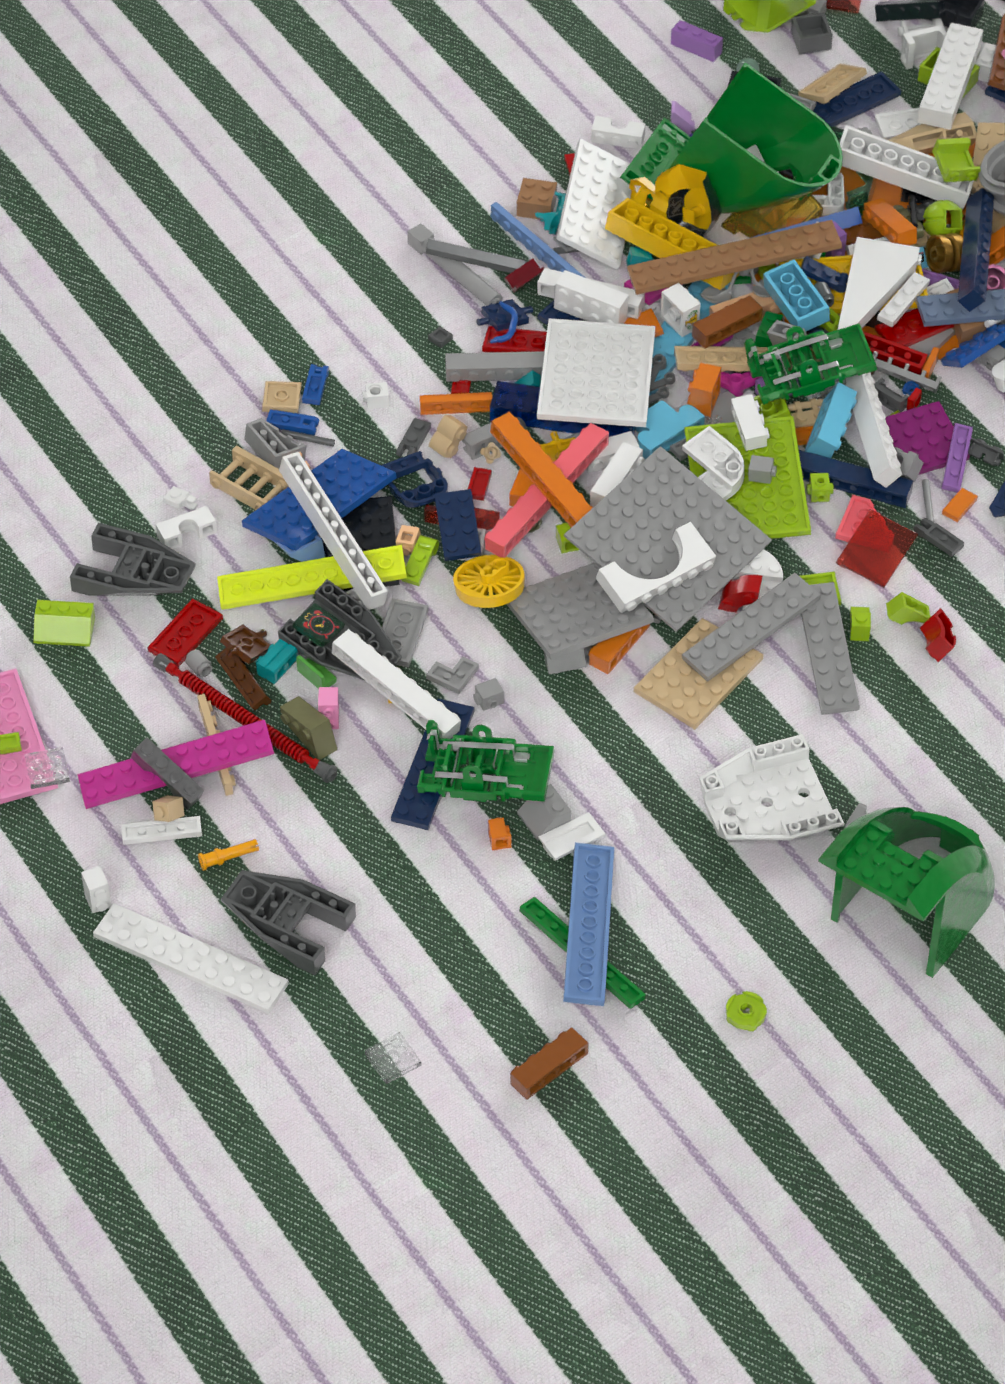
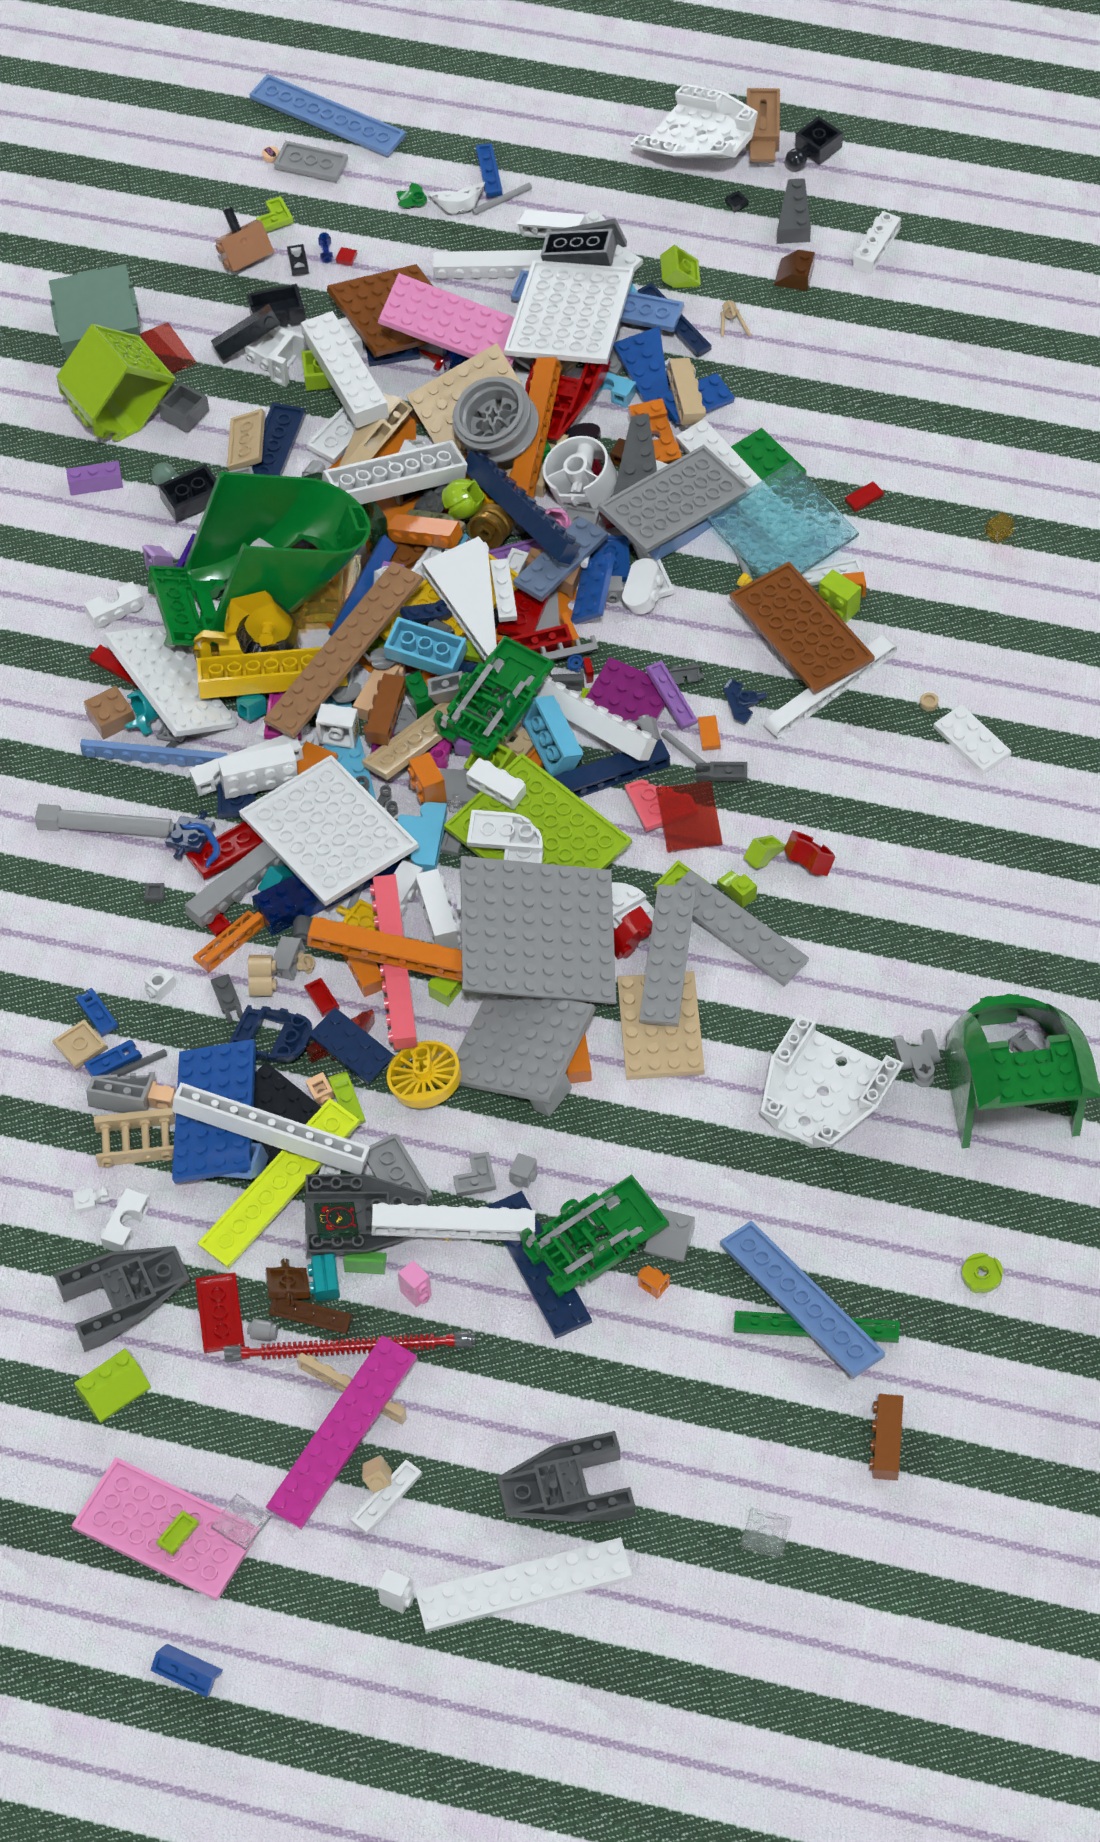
camera: 40 degrees left, 5 degrees up
flat silver arch [131,737,204,810] -> none
light orange pin [198,839,259,871] -> none
olive wedge [280,696,338,760] -> none
tile [426,239,528,273] -> none
dark red panel [504,258,544,293] -> none
white piece [539,812,606,861] -> none
white arch [596,522,716,613] -> none
light grey brick [748,455,777,484] -> none
lime brick [806,473,833,502] -> none
black bar [908,195,918,228] -> none
lime panel [932,138,981,182] -> none

